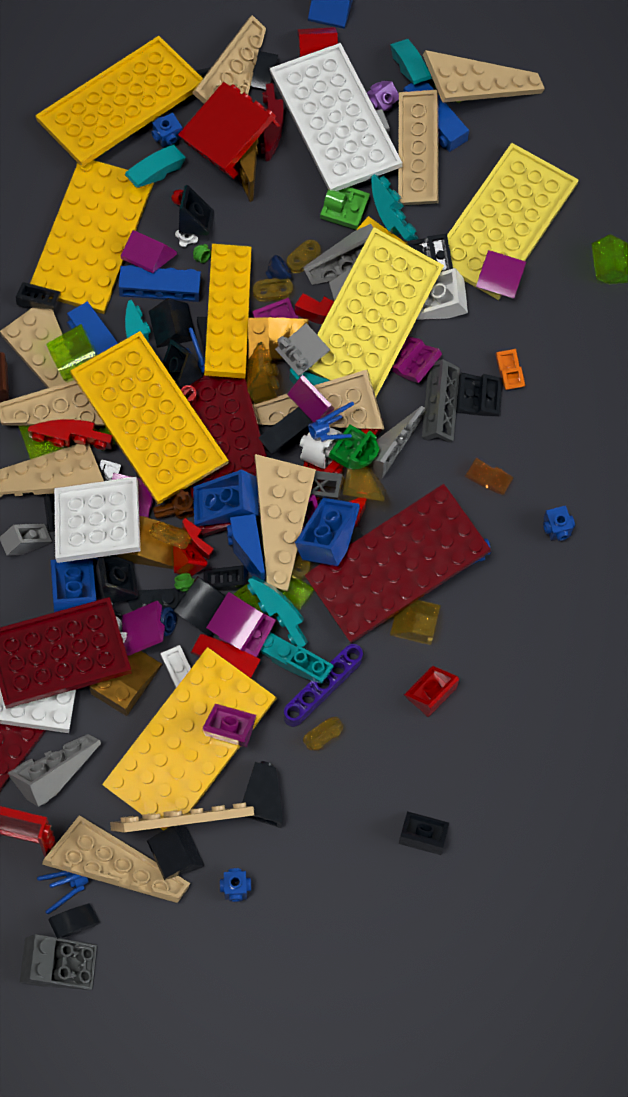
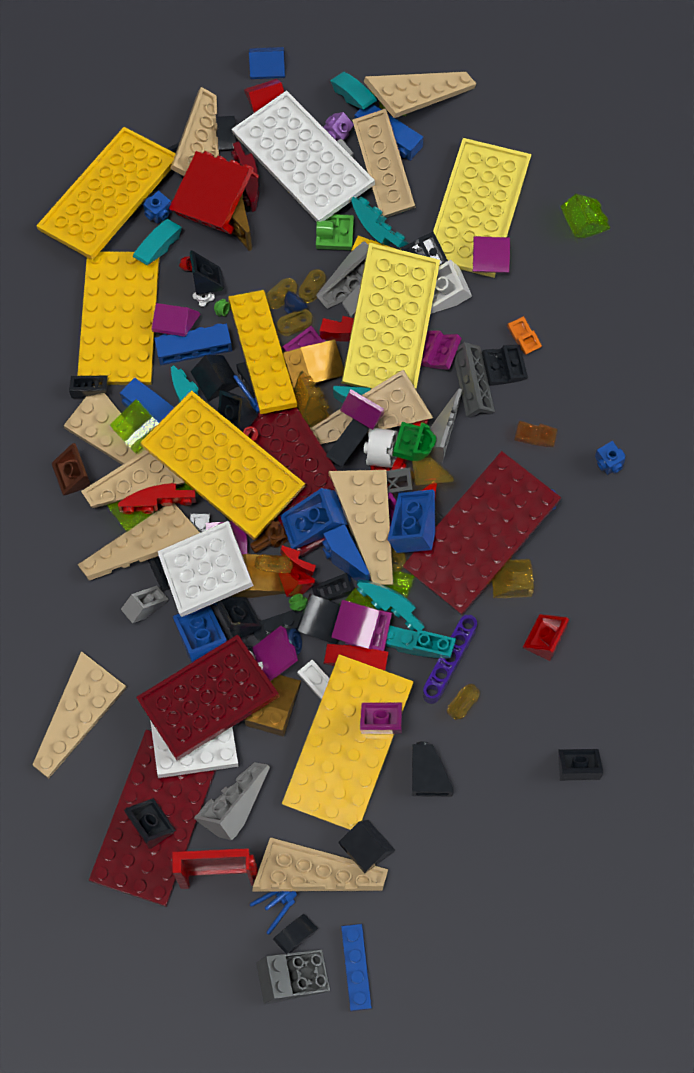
camera: 10 degrees left, 0 degrees up
tan wing [110,802,254,832] -> none
blue brick [220,868,251,902] -> none
light grey hinge [275,323,330,376] -> none
blue plant [308,402,354,442] -> none
none -> clear yellow plate [266,278,297,309]
none -> blue plate [341,924,371,1011]

